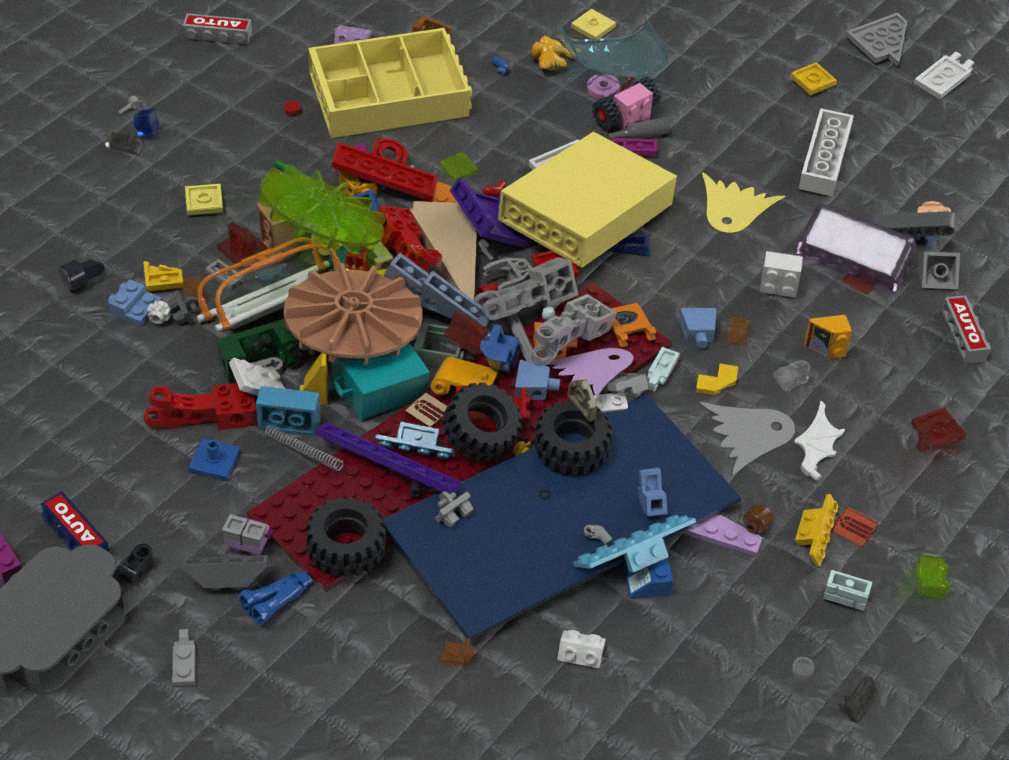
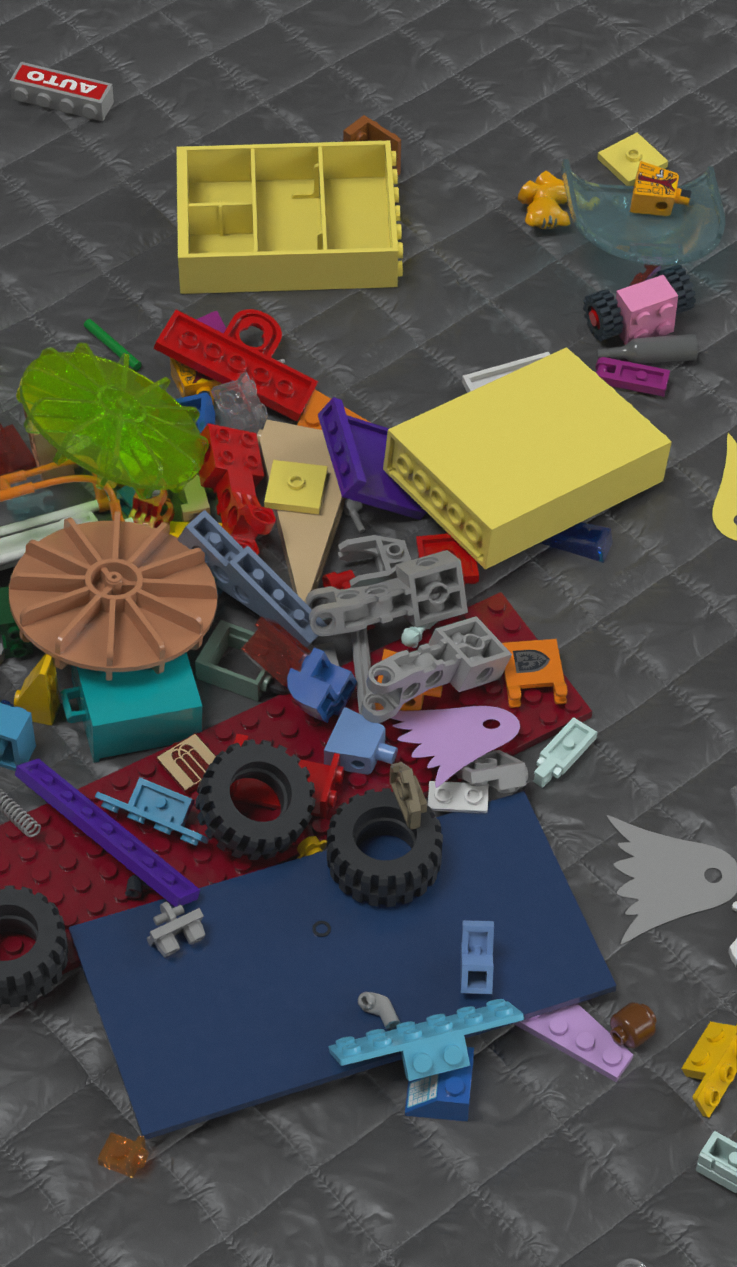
camera: 15 degrees right, 5 degrees up
red tile [284,101,301,116] -> none
lavender bracket [334,26,372,44] -> none
light orange door [431,357,499,395] -> none
clear neon green piece [439,152,479,181] -> none
red arm [482,181,507,197] -> none
blue arm [492,56,509,75] -> none
white bracket [558,630,606,668] -> none
bright pink tile [587,74,620,99] -> none
medium blue torso [679,308,716,348] -> none
yellow tile [696,364,738,396] -> none
clear orange bracket [727,317,750,344] -> none
none -> clear bracket [211,372,268,432]
none -> light yellow plate [264,460,328,514]
none -> light orange torso [630,161,691,216]

